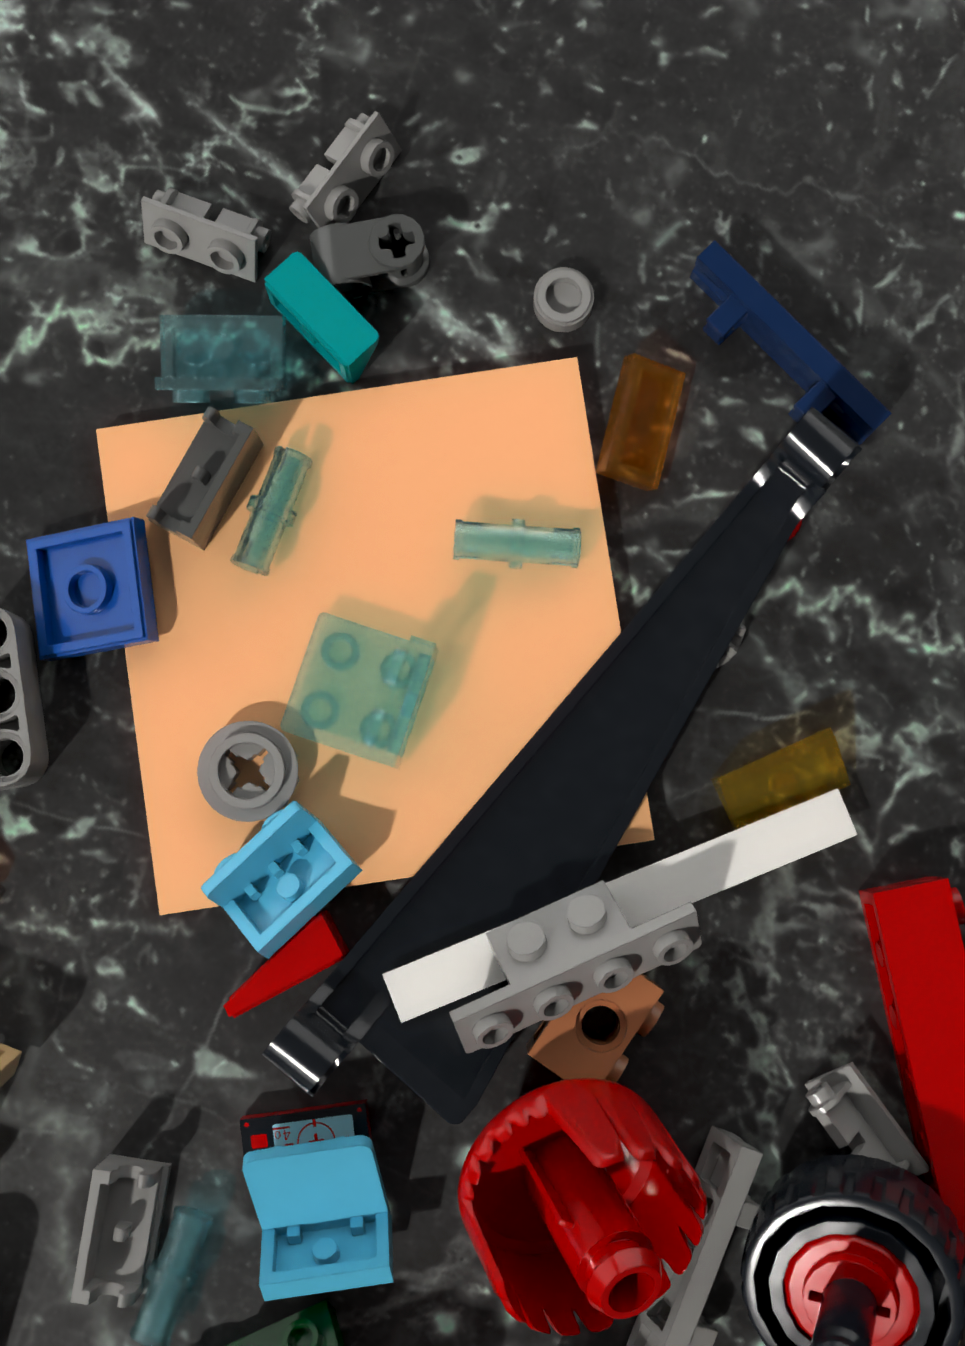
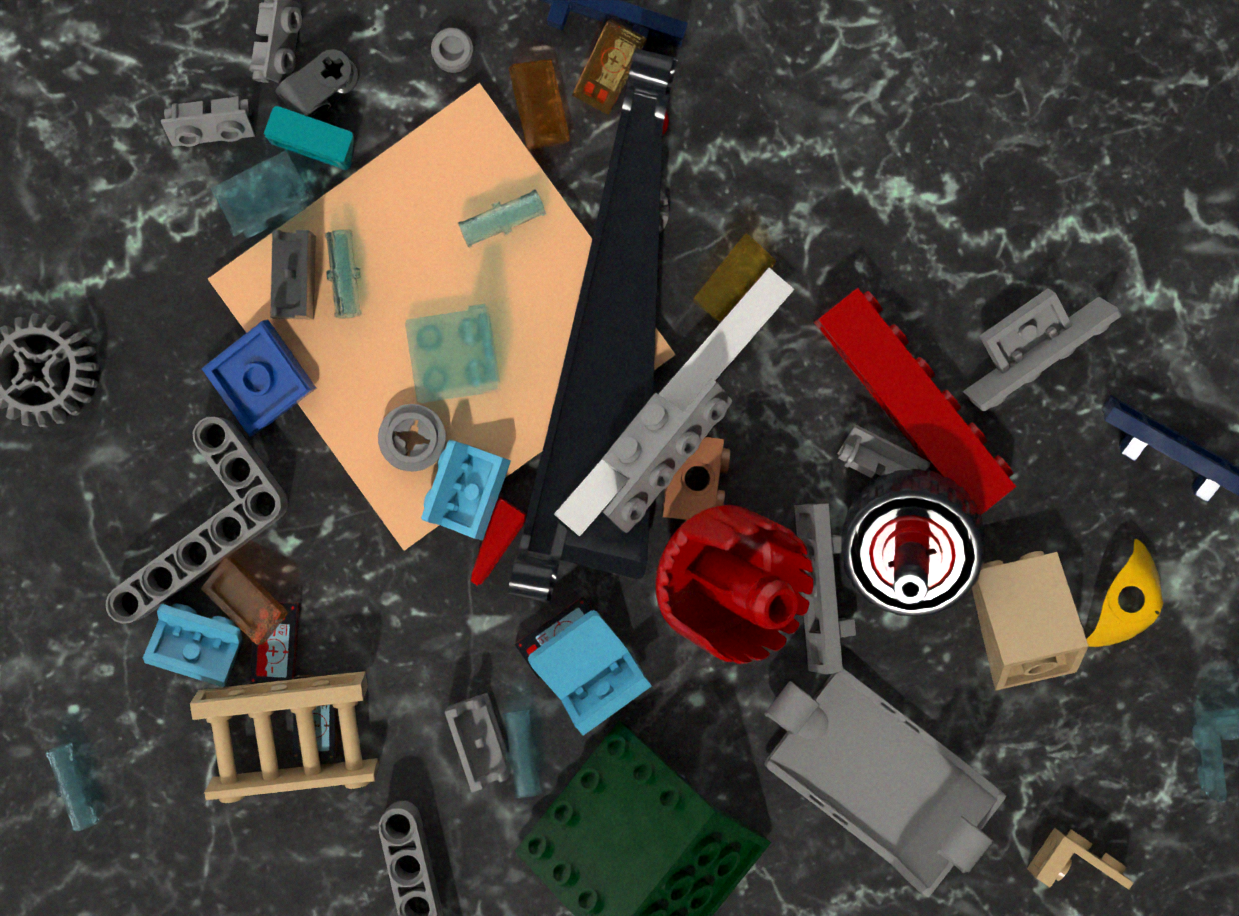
camera: 30 degrees left, 5 degrees up
none -> clear orange tile [572,18,647,115]

